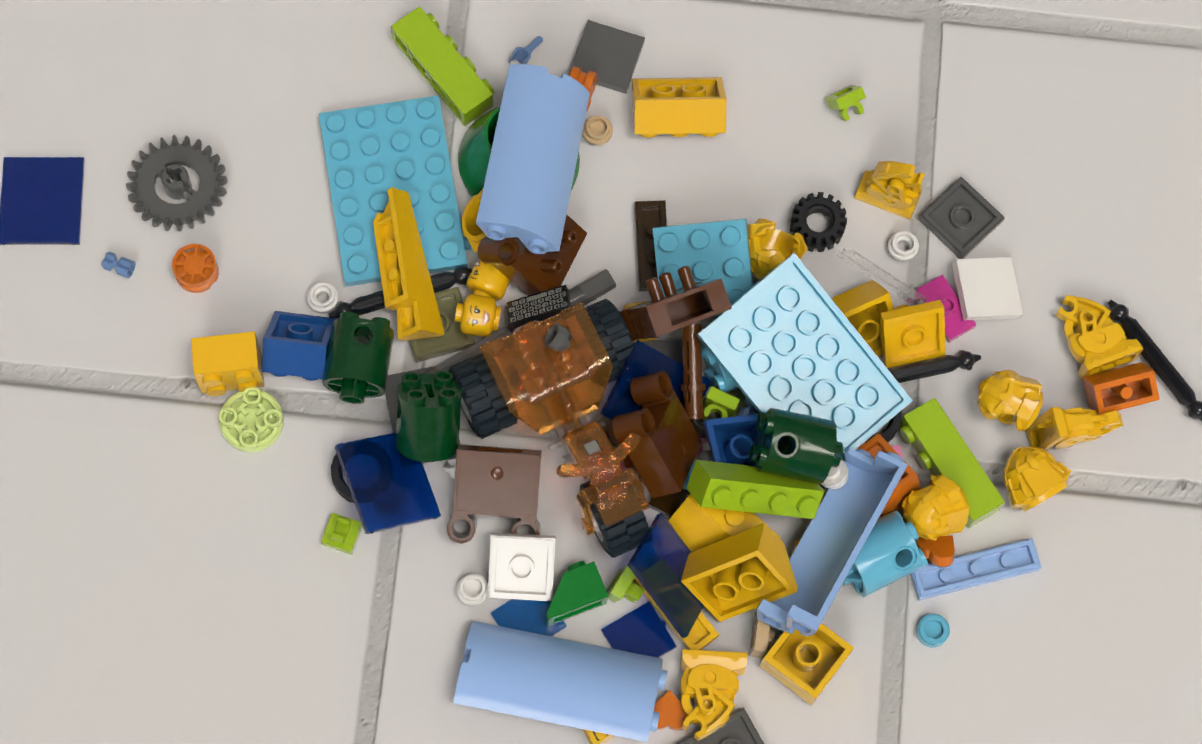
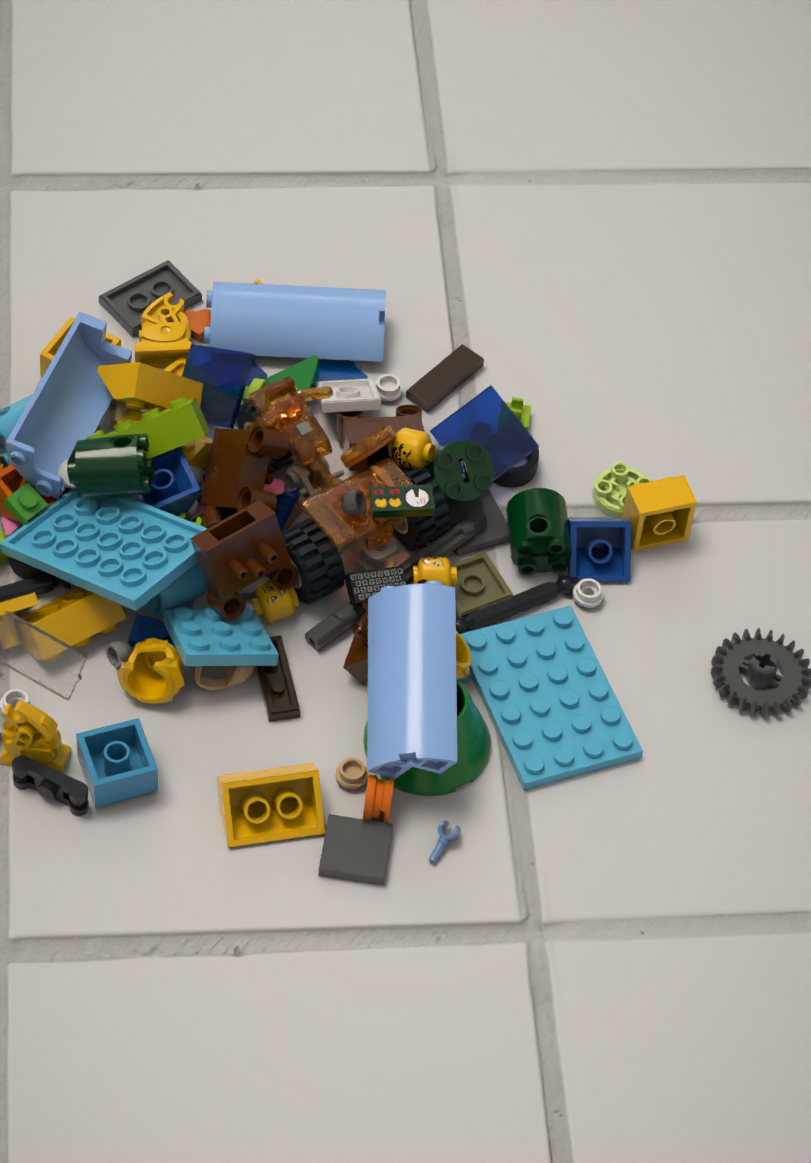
camera: 170 degrees right, 20 degrees down
medium blue piece [101,252,136,278] -> none
orange wheel [172,244,219,293] -> none
yellow wedge [373,187,445,341] -> none
lime brick [391,6,494,127] -> none
black tyre [790,192,847,252] -> none
lime tile [825,85,866,121] -> none
none -> bright green plate [3,482,49,525]
none -> black plate [12,755,89,816]
none -> dark azure brick [76,718,158,808]
none -> clear yellow tile [340,426,396,468]
none -> tile [369,485,435,518]
none -> yellow head [388,428,436,469]
none -> dark brown tile [406,344,484,412]

